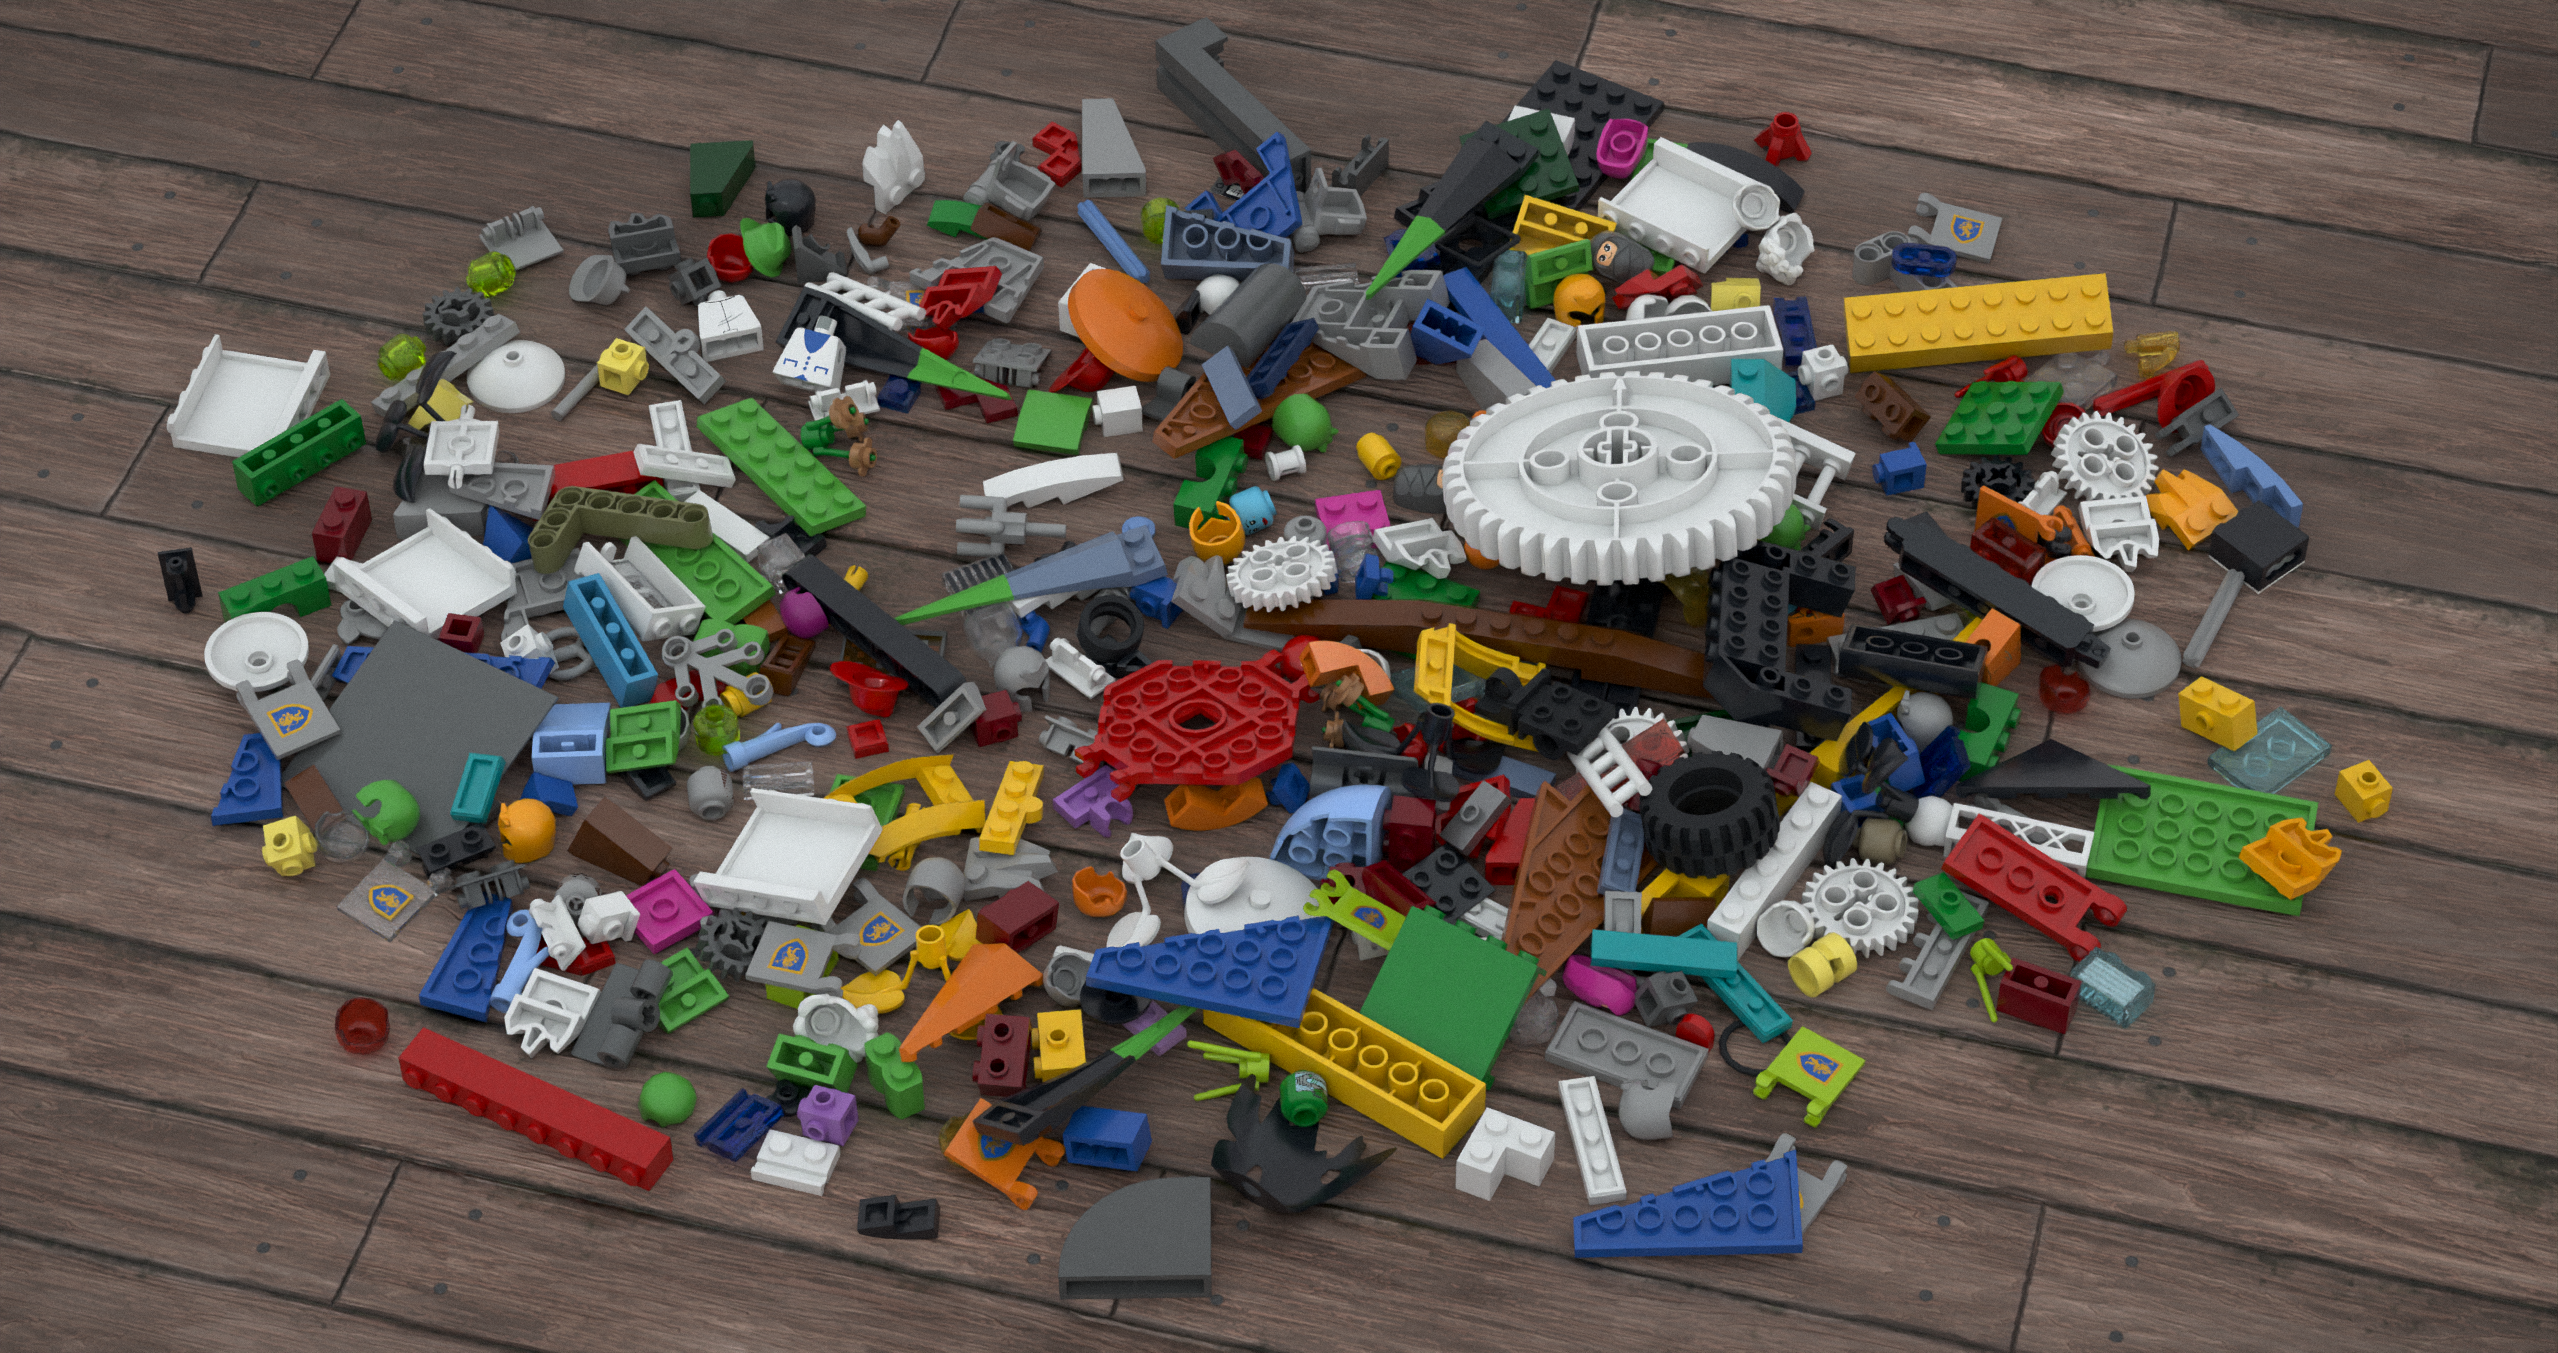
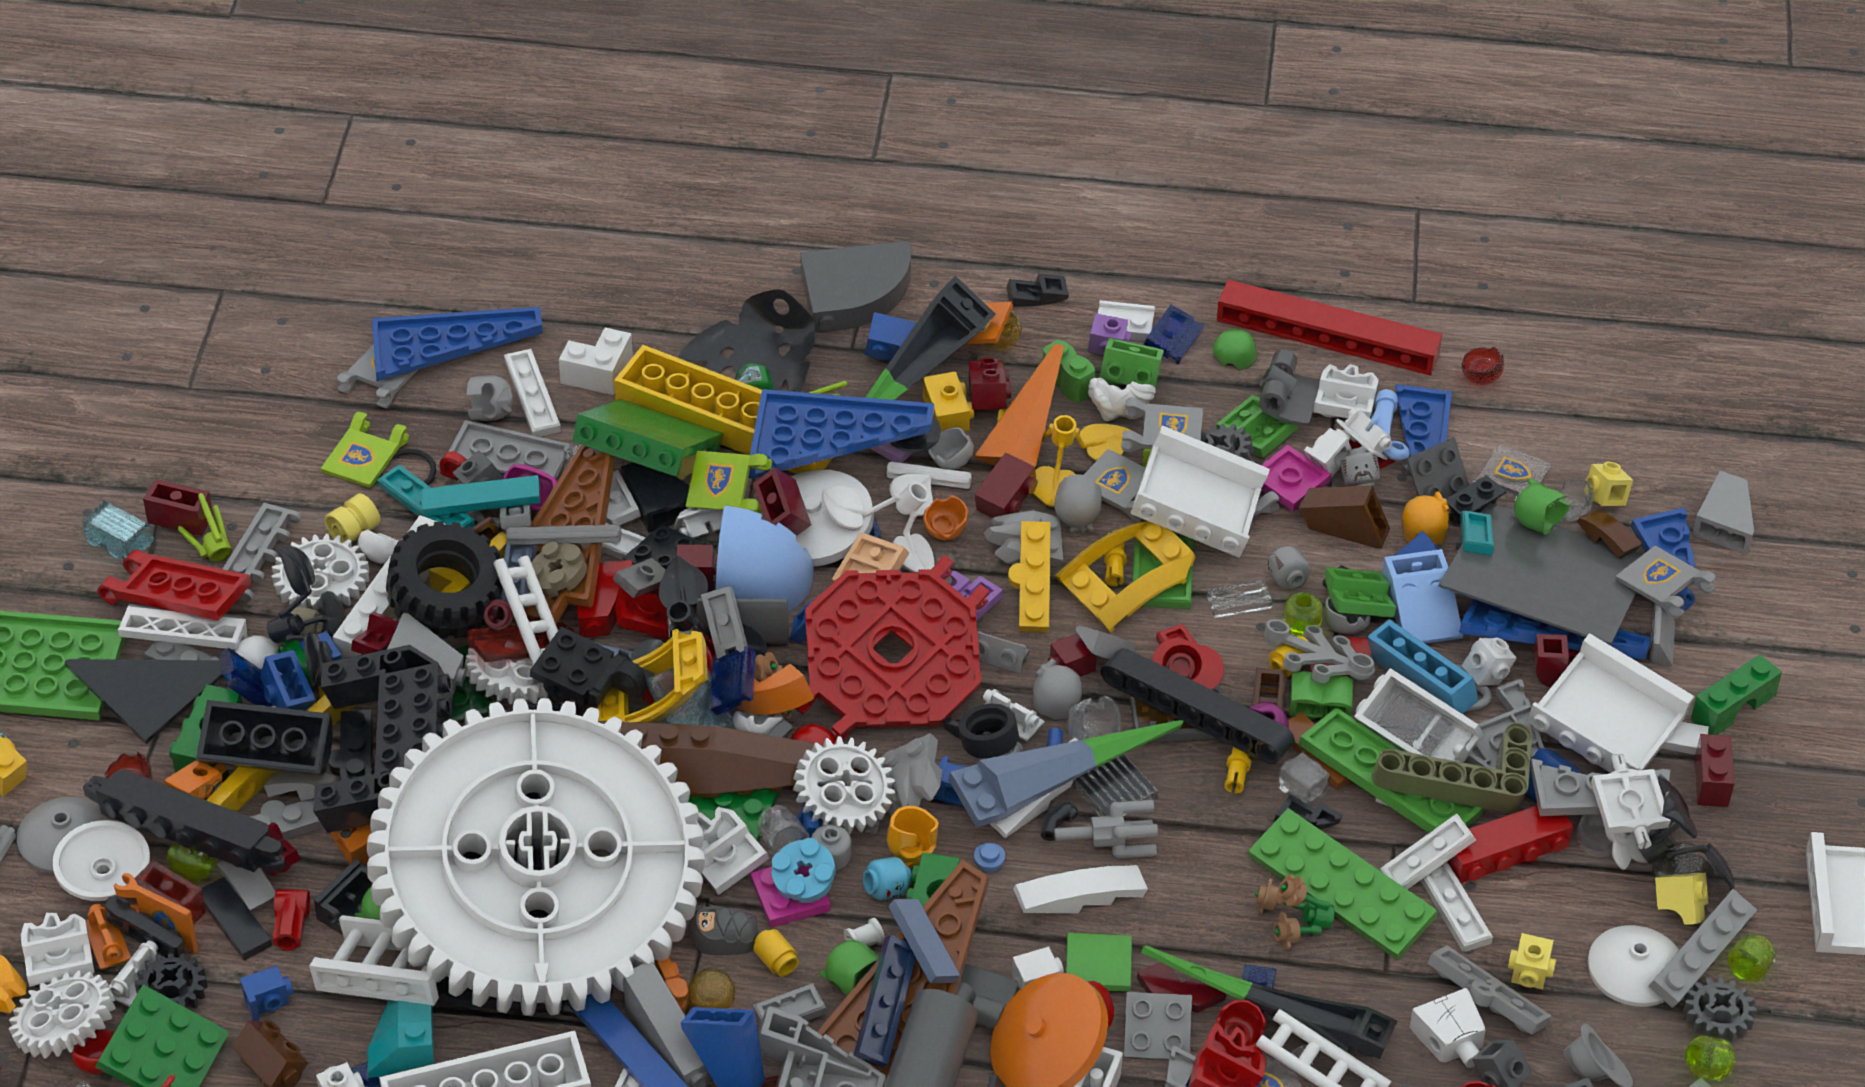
camera: 170 degrees right, 0 degrees up
black hinge [158,547,203,614] -> none
white dish [204,612,309,692] -> none
green brick [232,399,366,507] -> none
light grey bar [551,365,599,421] -> none
white tile [684,490,771,563] -> none
light blue plant [721,723,836,772] -> none
white torso [773,316,846,392] -> none
white hinge [808,380,880,420] -> none
blue tile [1355,554,1393,599] -> none
dark red slope [1362,860,1436,917] -> none
green plate [1912,872,1985,940] -> none
none -> red piece [273,889,311,951]
none -> light grey axle [506,524,622,545]
none -> dark tan plate [531,541,587,597]
none -> light grey plate [701,586,753,677]
none -> clear blue plate [710,645,755,715]
none -> dark red brick [752,468,812,536]
none -> light grey plate [753,983,826,1023]
none -> medium azure plate [771,838,836,903]
none -> light nougat wing [832,532,909,581]
none -> light grey slope [1692,471,1754,555]

